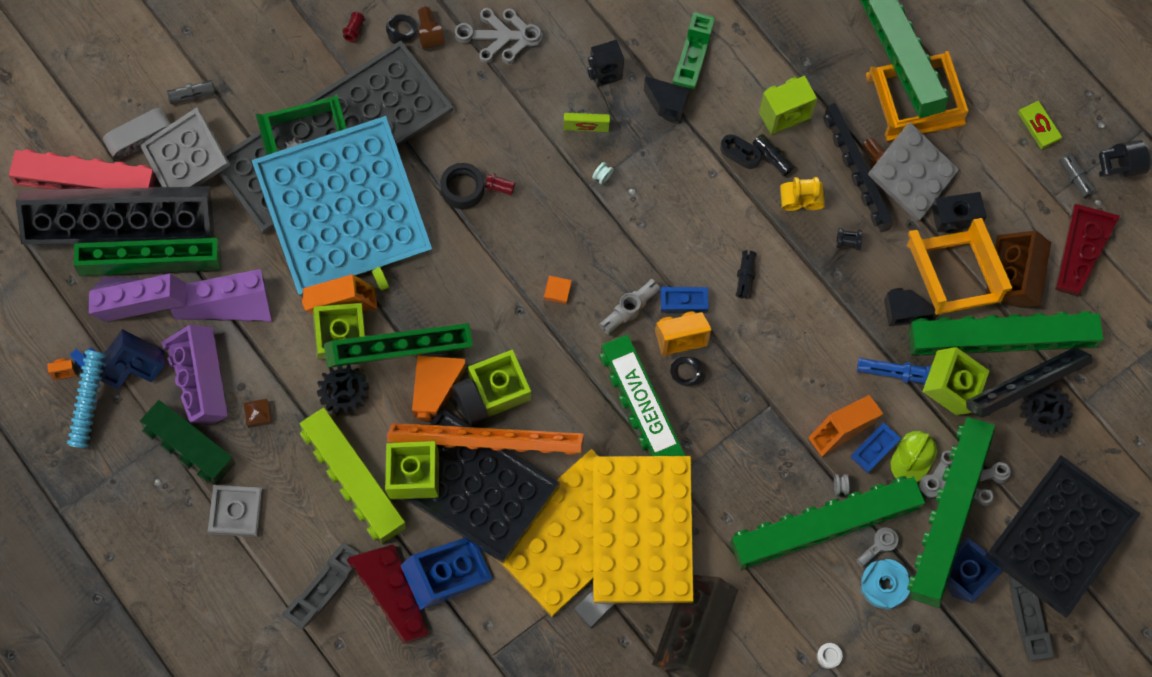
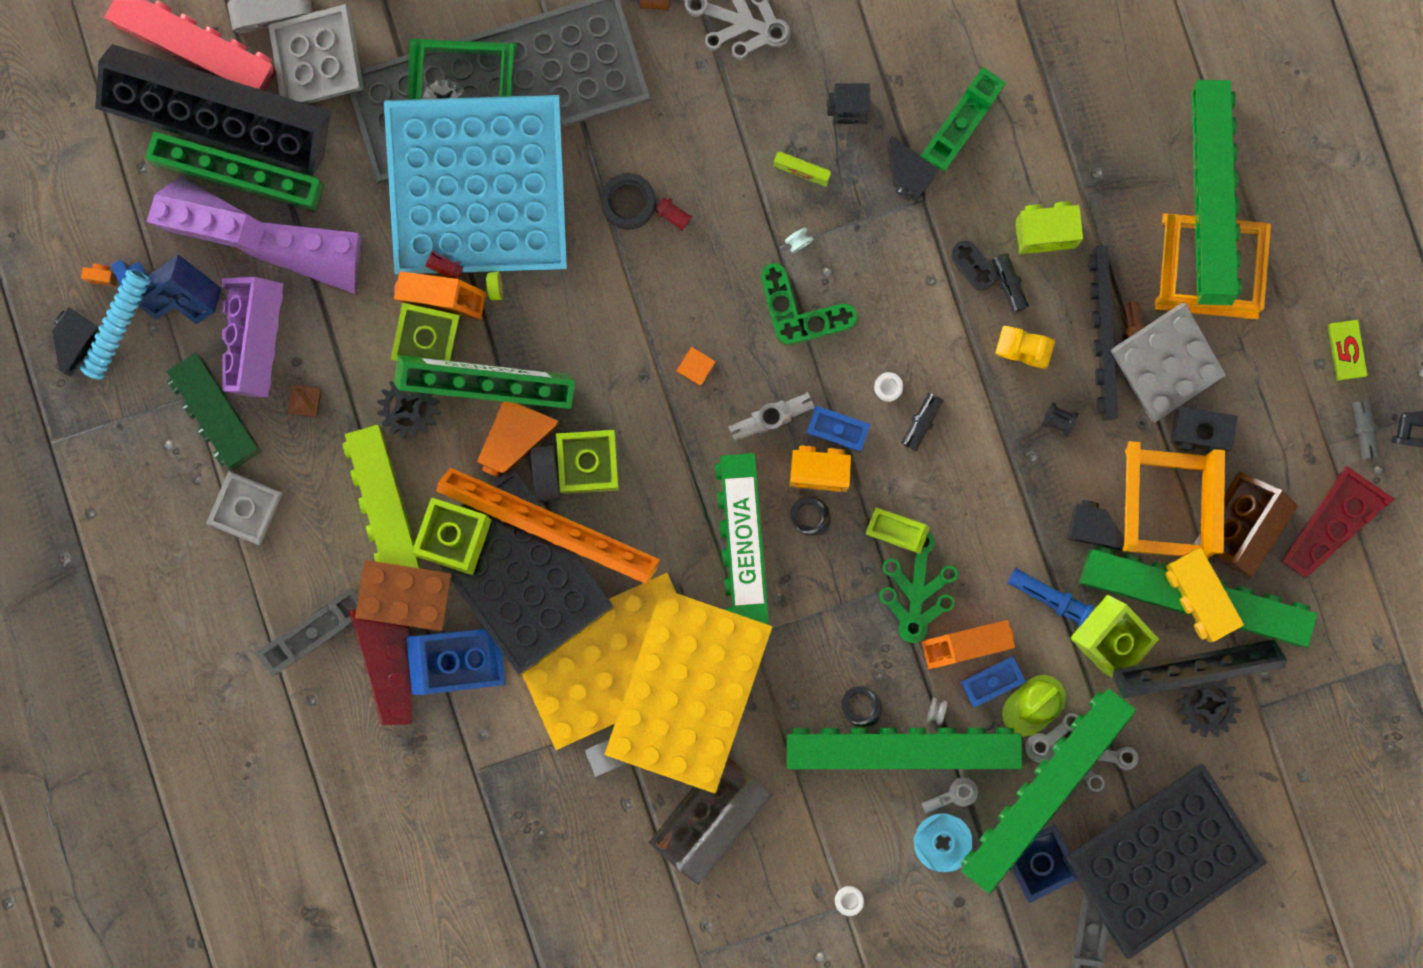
camera: 25 degrees right, 15 degrees up
none -> black slope [52,307,100,377]
none -> dark orange plate [355,560,452,631]
none -> dark red pin [425,250,464,279]
none -> green beam [761,263,857,345]
none -> black piece [841,686,882,727]
none -> lime tile [865,507,930,554]
none -> white tile [874,372,903,402]
none -> green plant [879,532,958,643]
none -> yellow brick [1165,548,1244,643]

